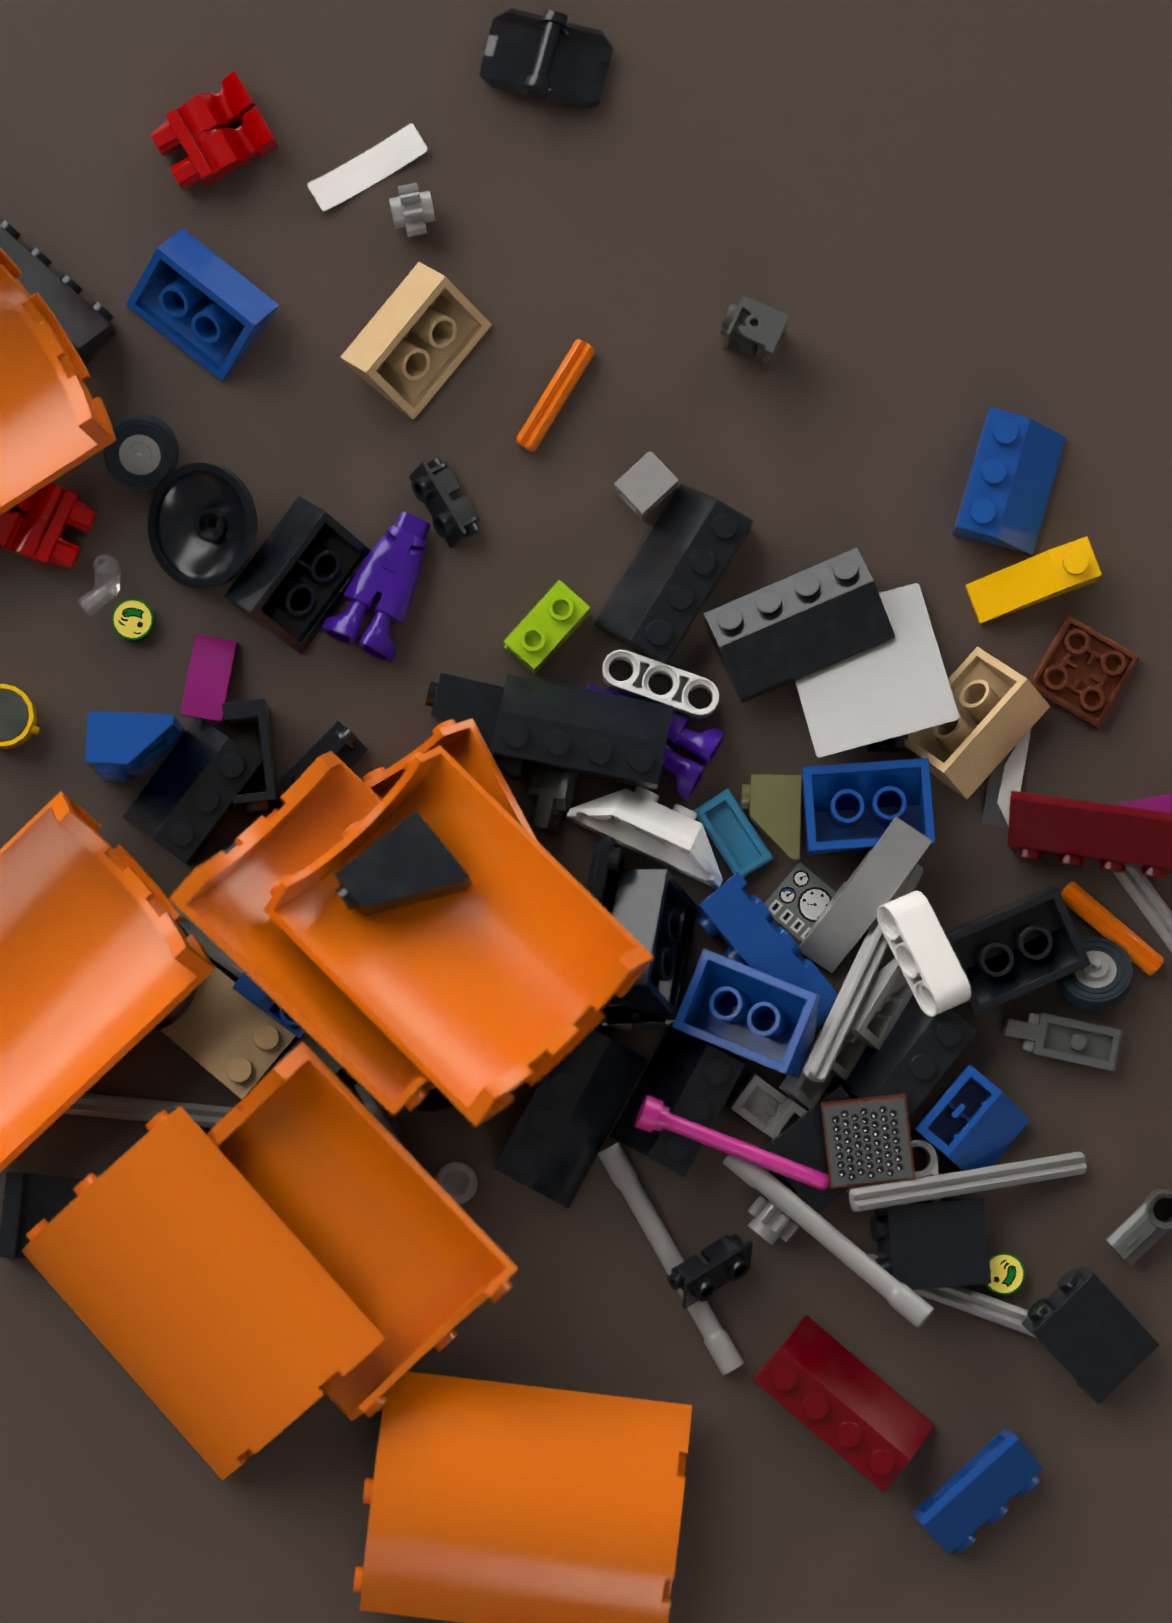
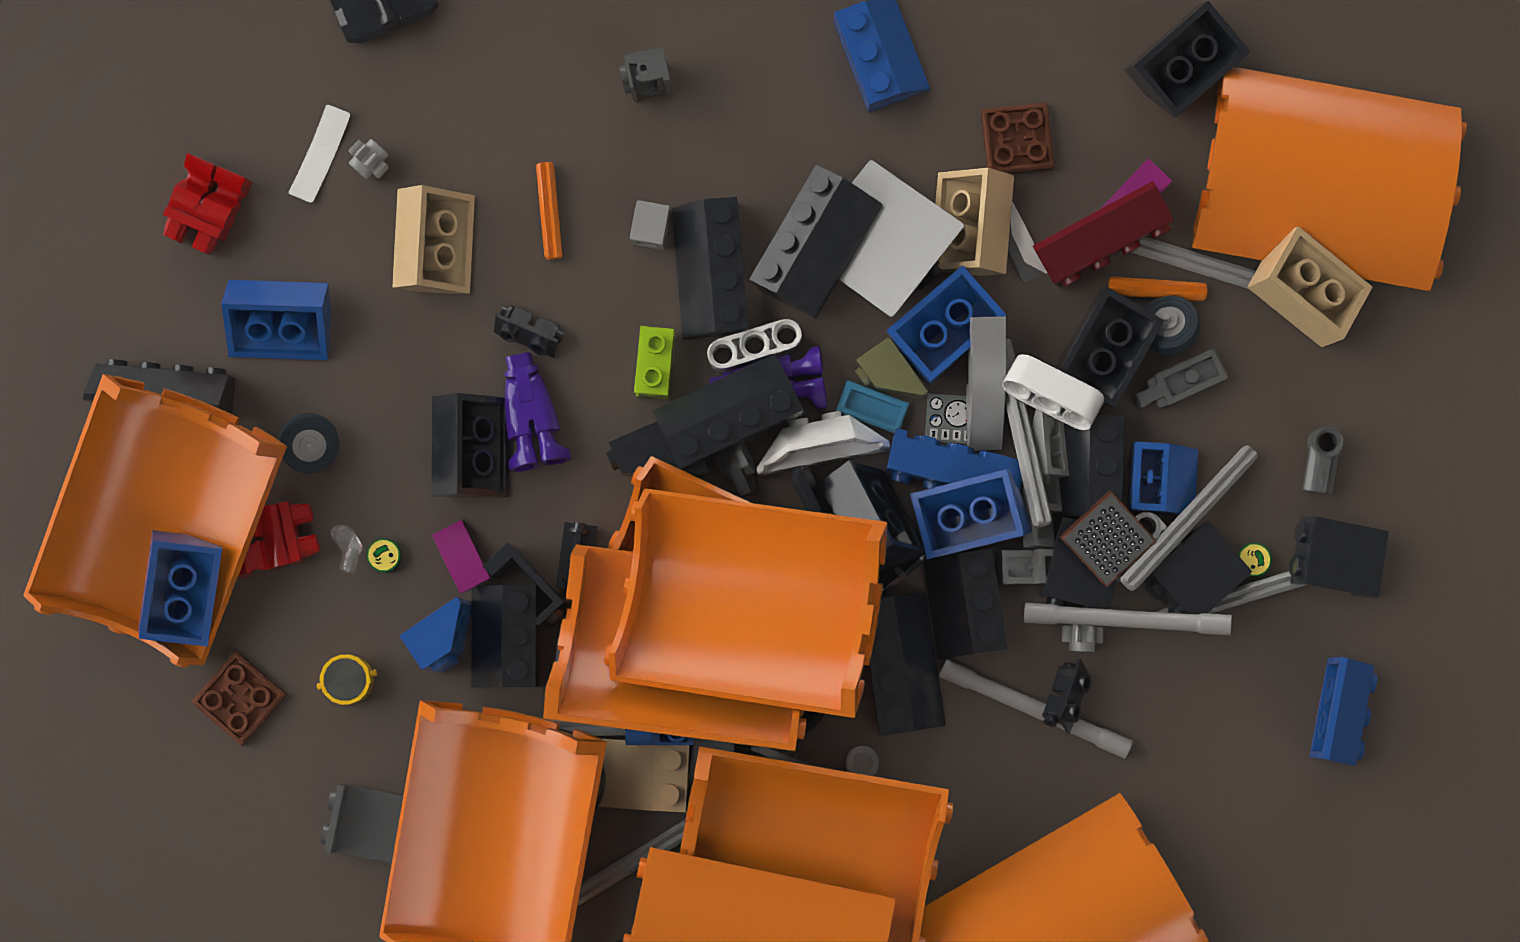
camera: 25 degrees left, 0 degrees up
black dish [148,463,258,588] -> none
black slope [335,811,472,916] -> none
dark pink piece [635,1095,830,1190] -> none
dark red slope [751,1314,935,1493] -> none
yellow slope [965,536,1102,624] -> none

